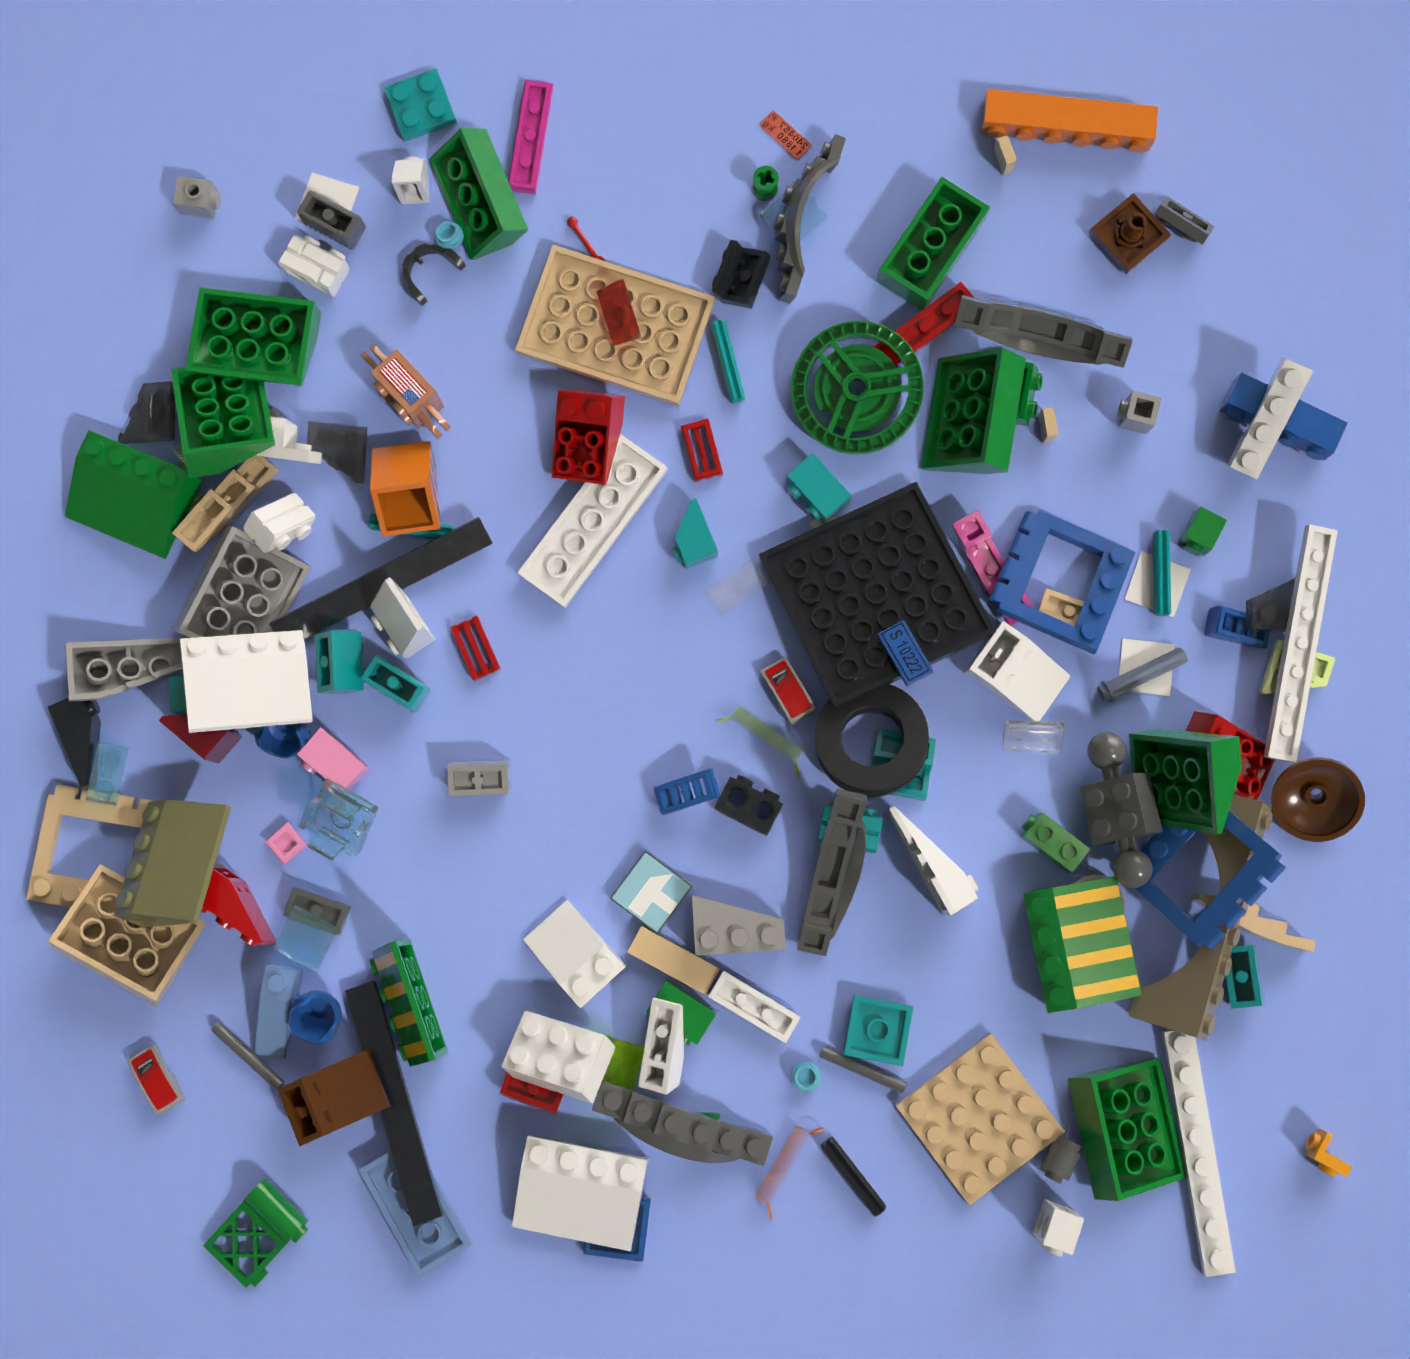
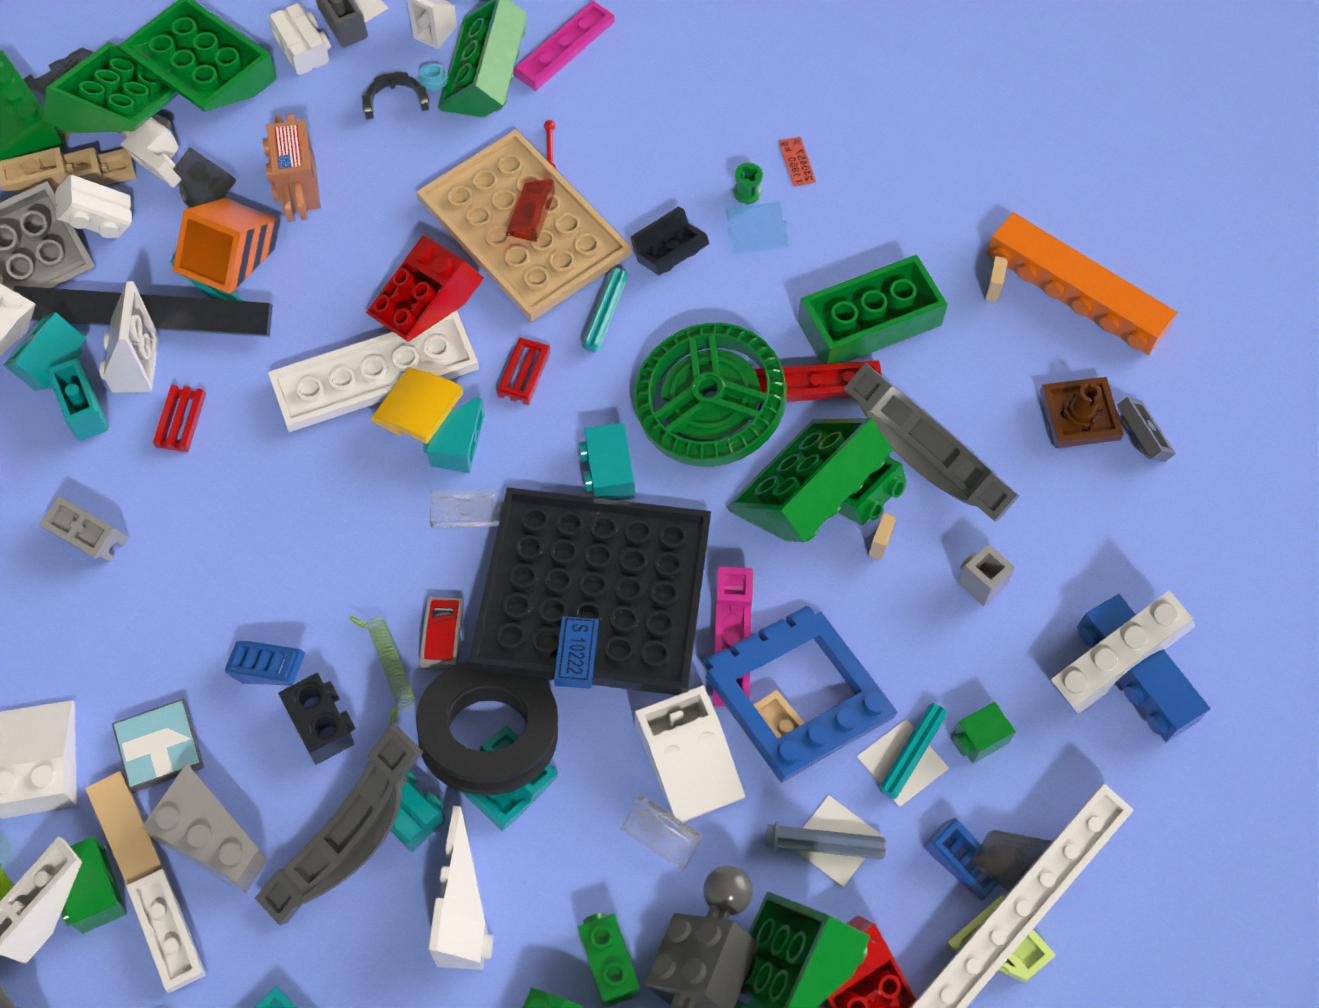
camera: 30 degrees right, 20 degrees down
dark grey piece [773,134,846,304] -> none
none -> yellow slope [371,368,463,444]

